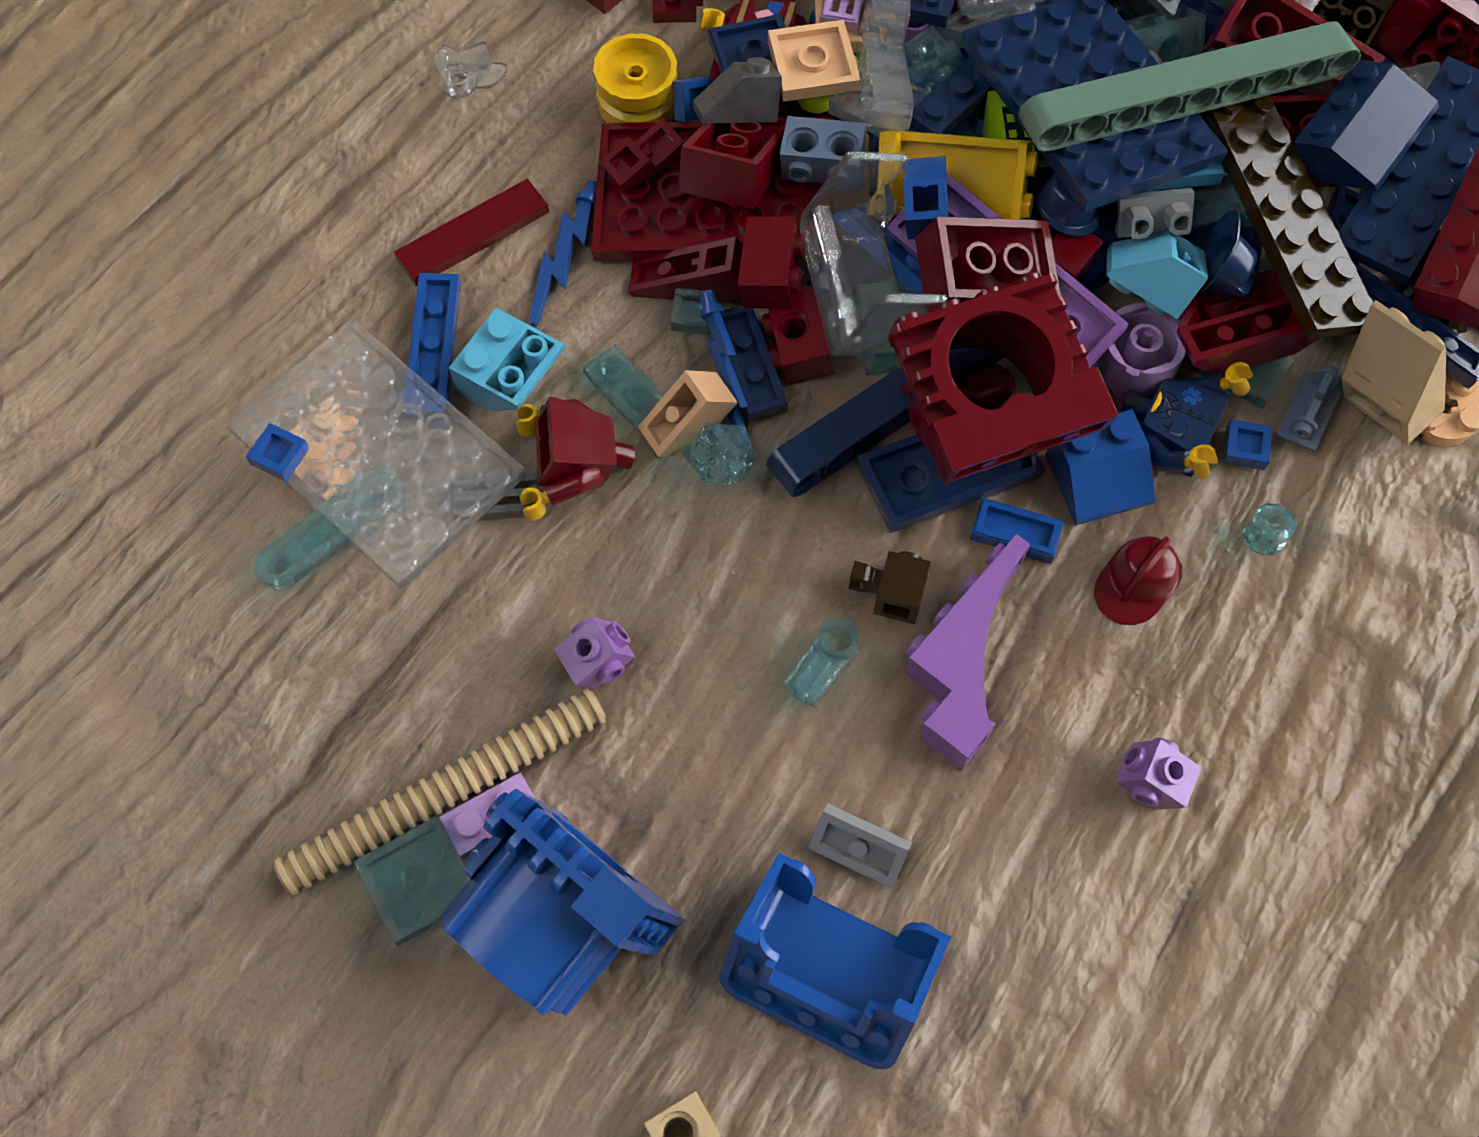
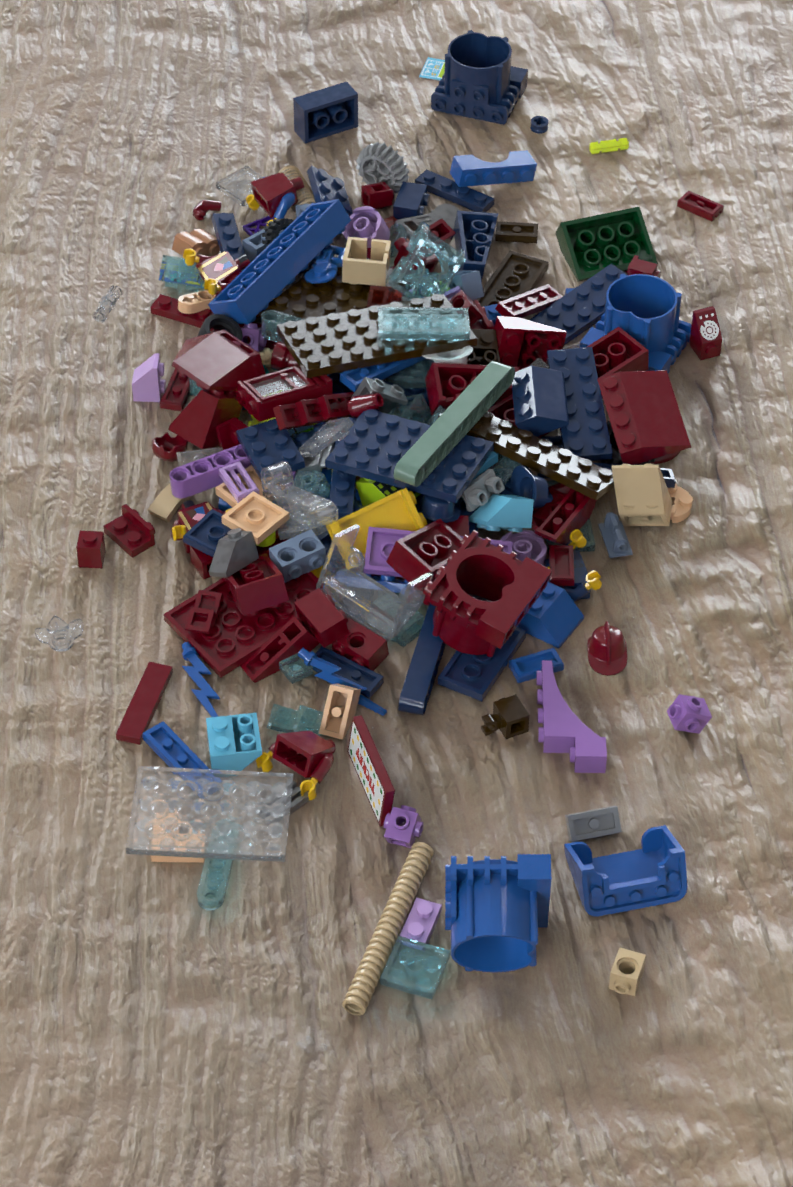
camera: 40 degrees left, 20 degrees down
blue plate [246,423,310,482] -> none
yellow wheel [593,33,678,124] -> none
blue plate [673,76,712,122] -> none
clear light blue brick [682,423,759,484] -> none
clear light blue piece [784,618,859,708] -> none
blue slope [904,156,948,240] -> none
blue plate [1222,419,1272,470] -> none
clear light blue wheel [1243,503,1296,556] -> none
none -> tile [347,715,395,827]
none -> dark red tile [549,545,574,586]

